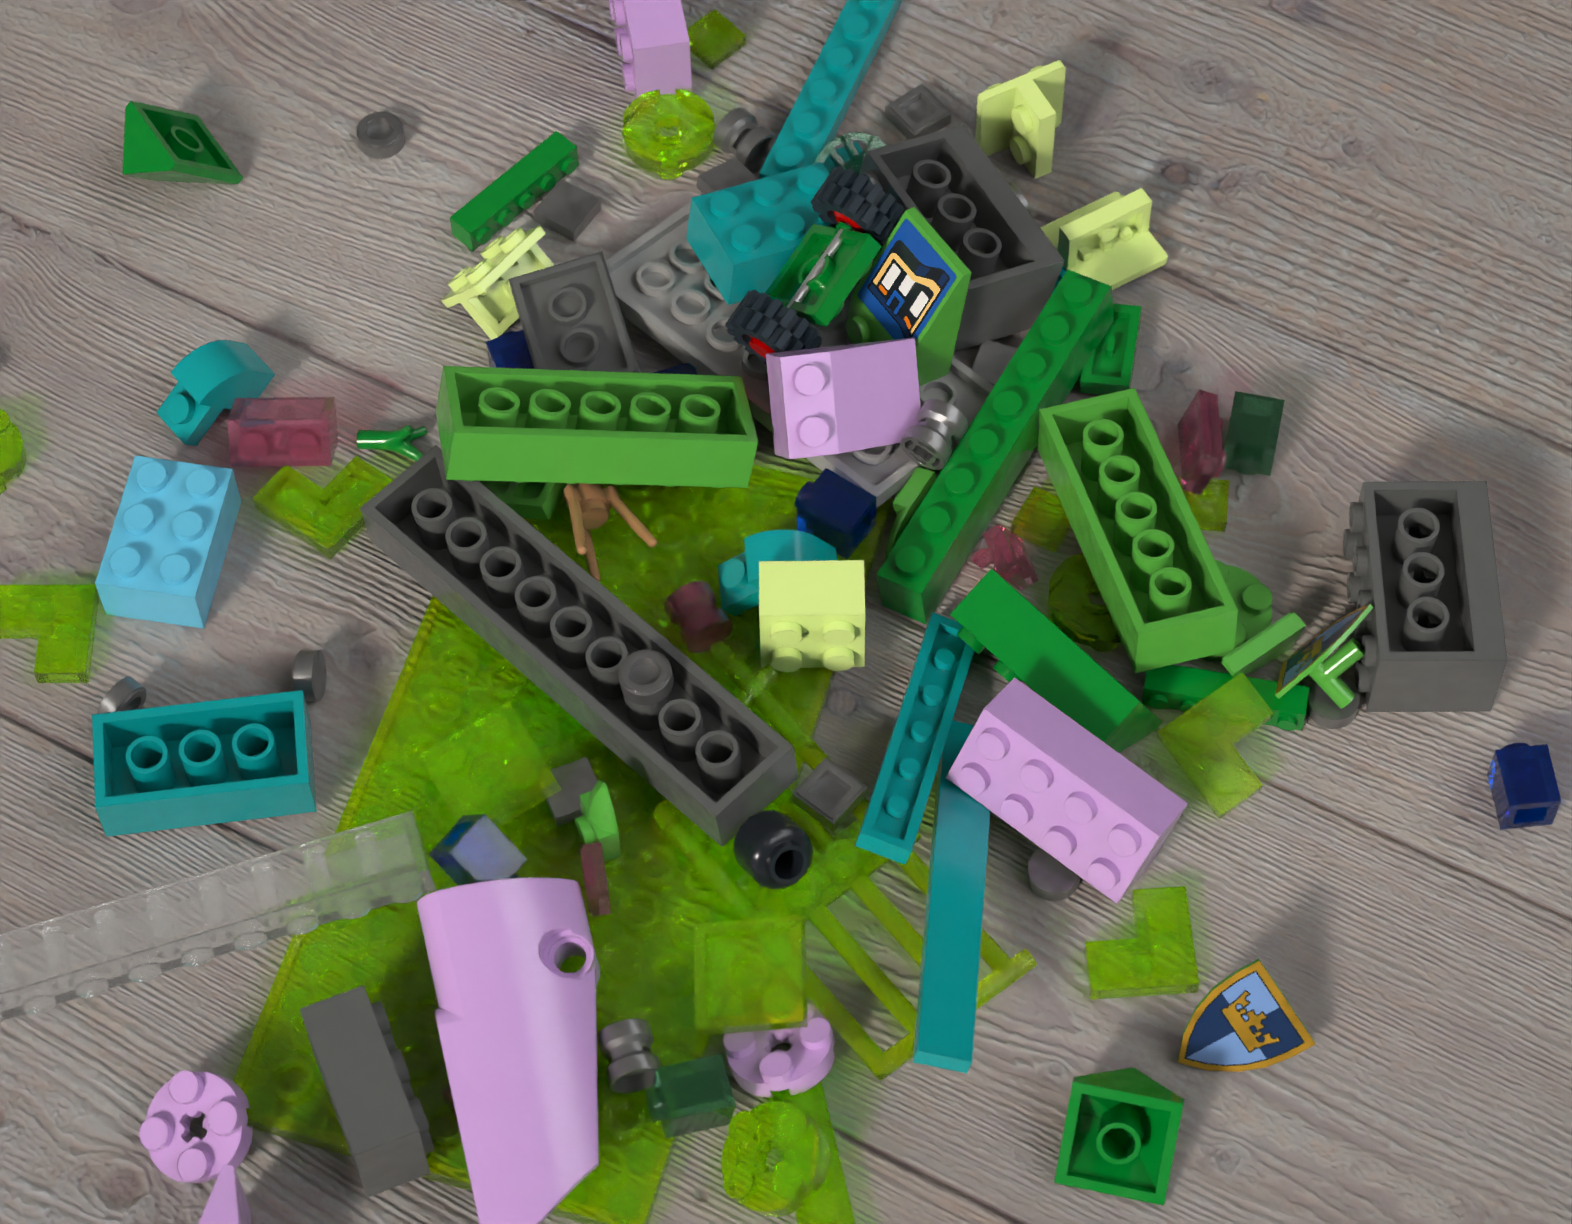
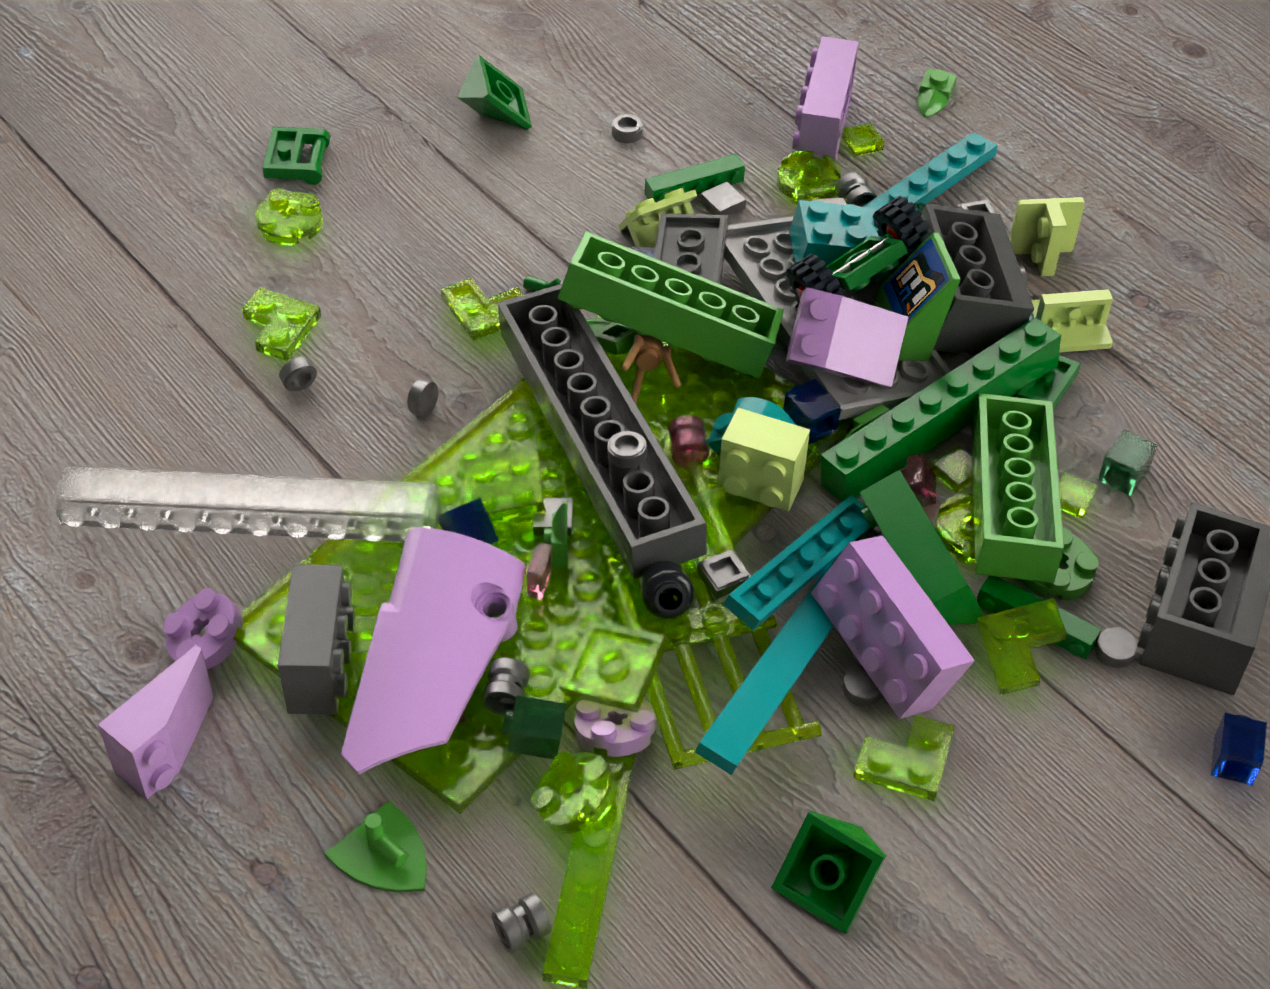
camera: 20 degrees right, 10 degrees down
teal brick [92,690,317,837] -> none
medium azure brick [95,455,241,629] -> none
teal brick [156,340,275,446] -> none
clear pink brick [227,397,338,467] -> none
flat silver wheel [900,399,969,470] -> none
clear pink plate [1177,389,1226,495] -> none
shield [1177,958,1316,1072] -> none
bright green tile [1221,612,1306,677] -> none
shield [1275,604,1374,709] -> none

